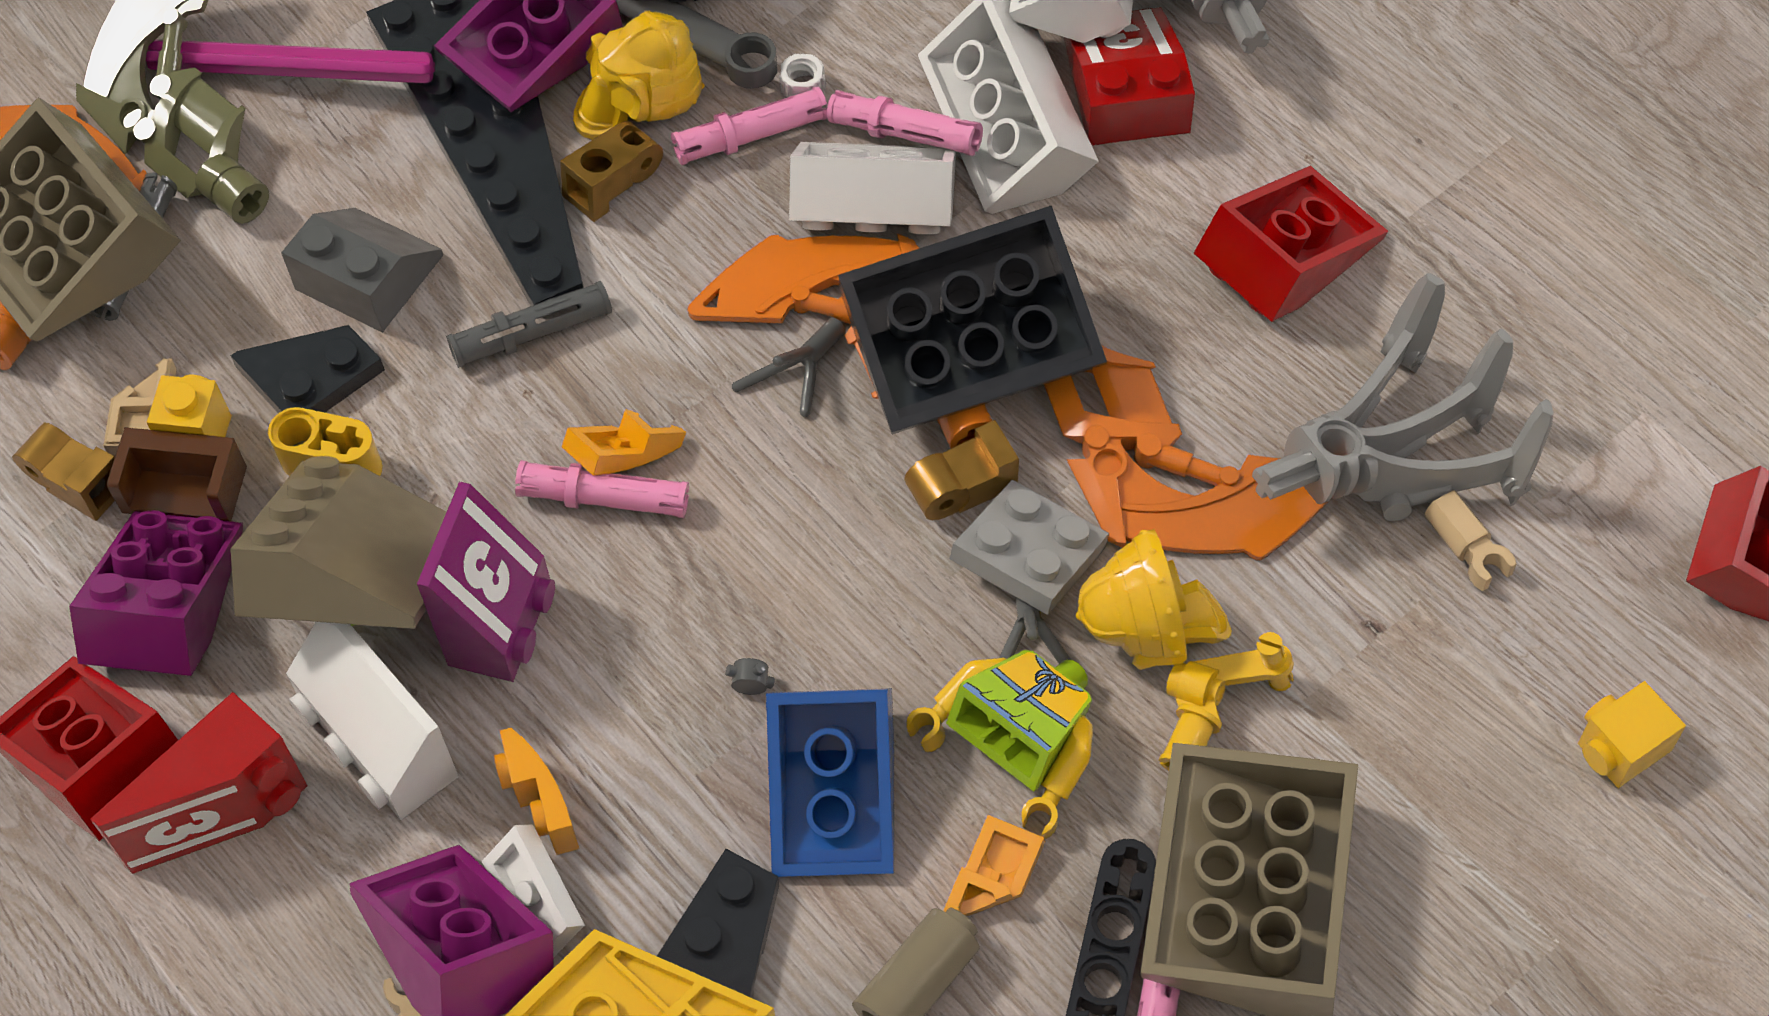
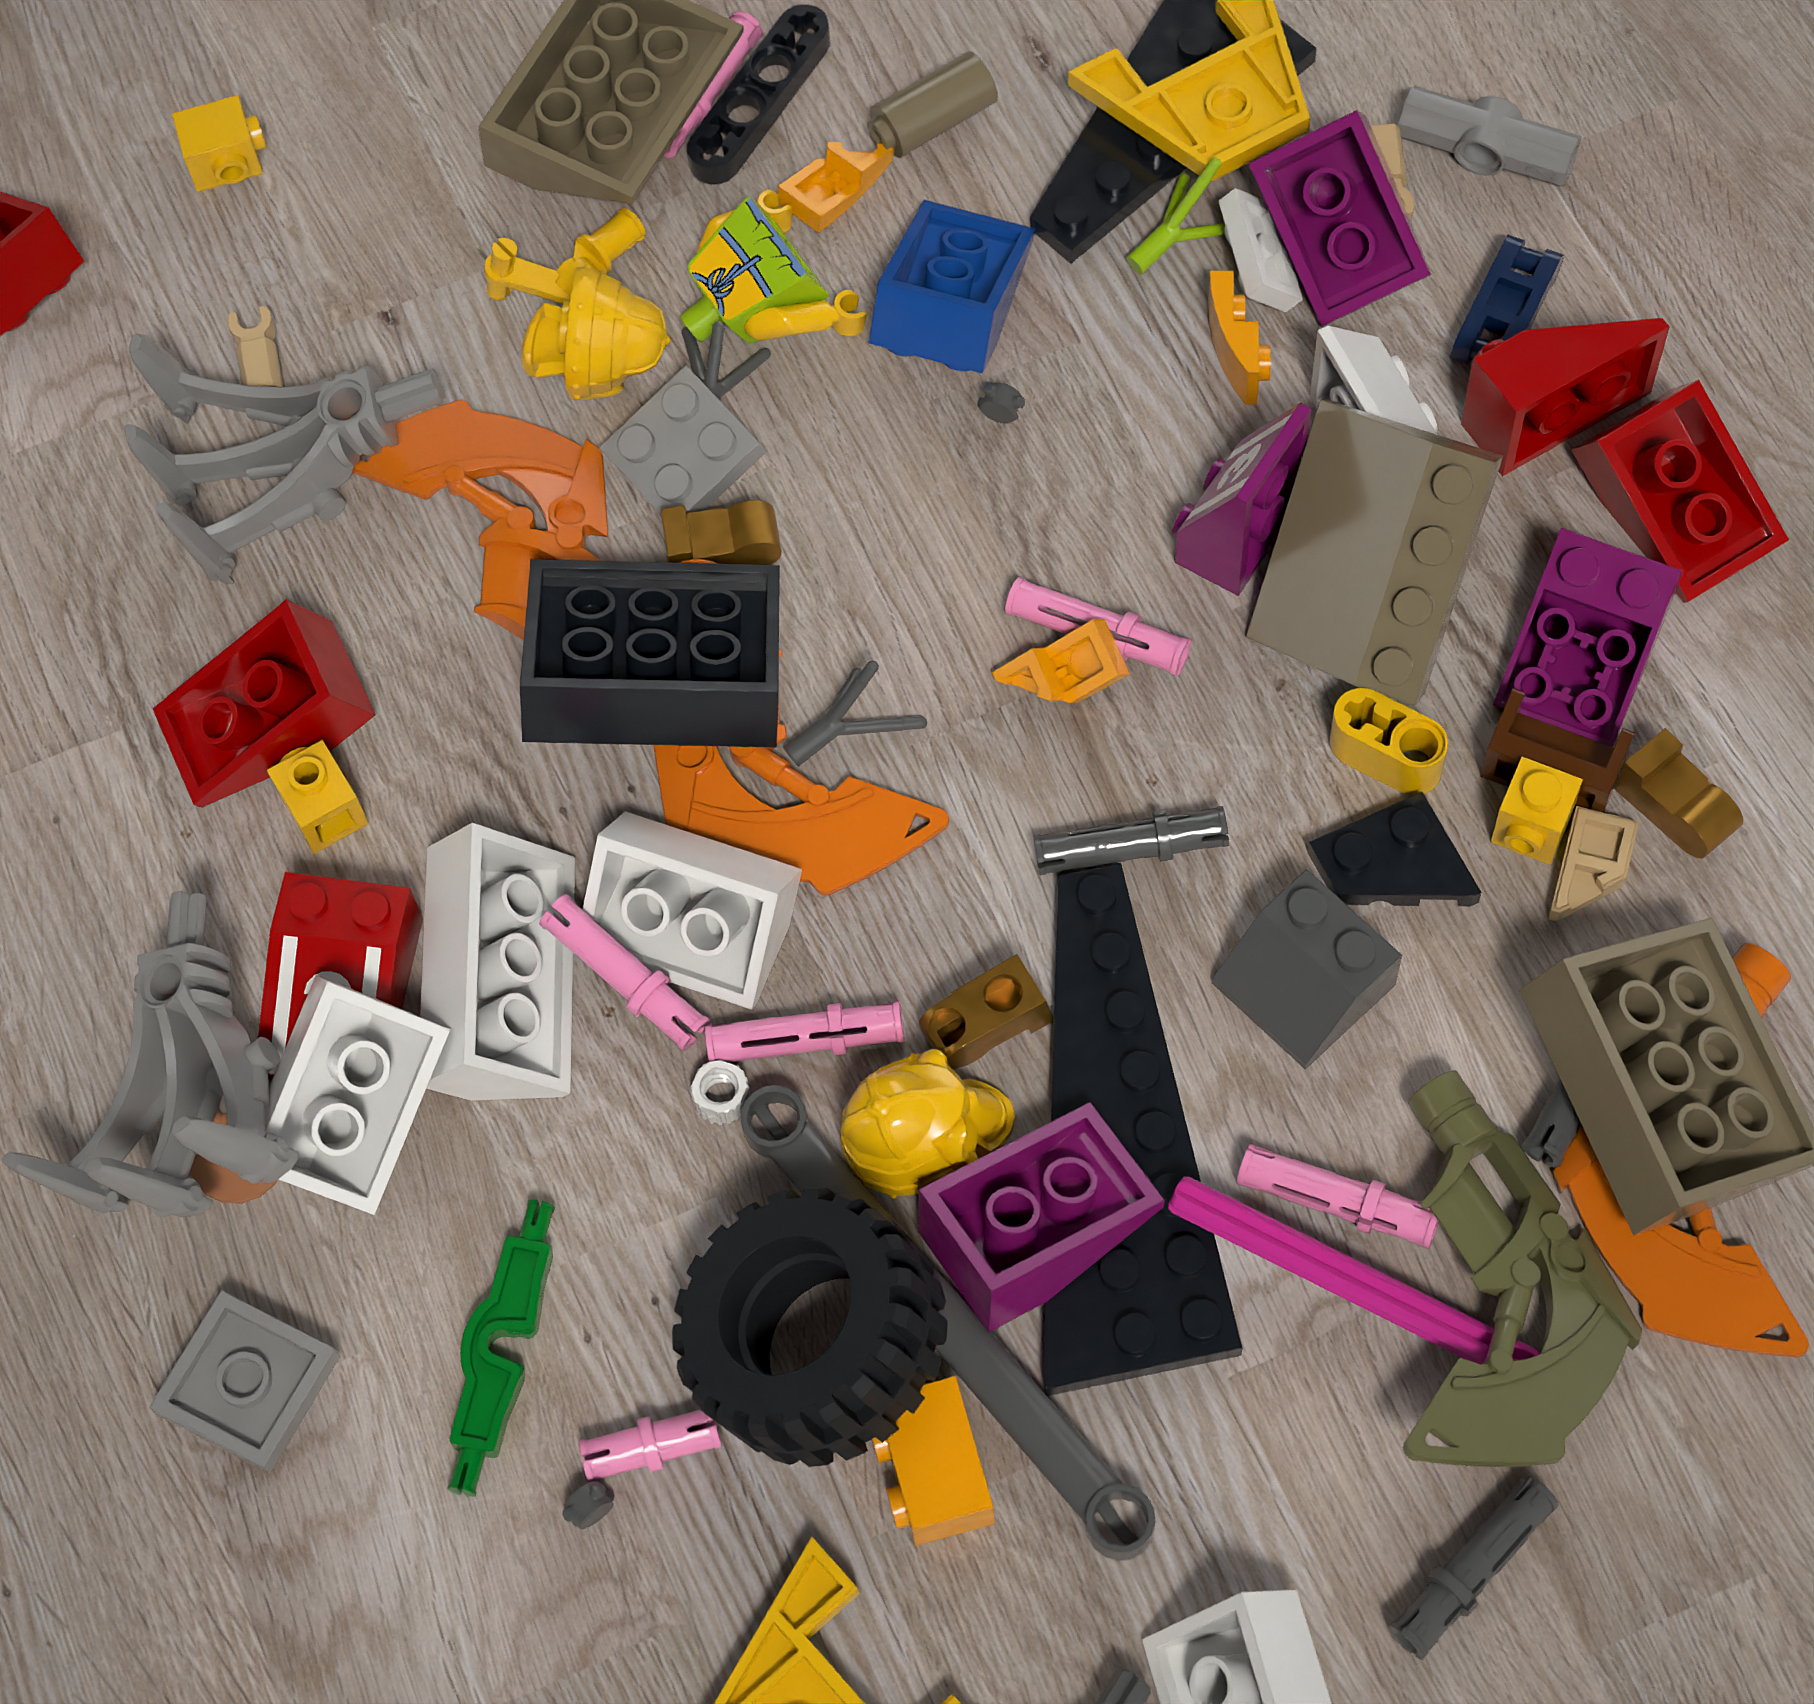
camera: 160 degrees left, 5 degrees up
none -> yellow brick [267,740,369,854]
none -> lime plant [1126,157,1225,274]
none -> bright pink pin [1237,1144,1439,1249]
none -> dark blue plate [1450,234,1564,365]

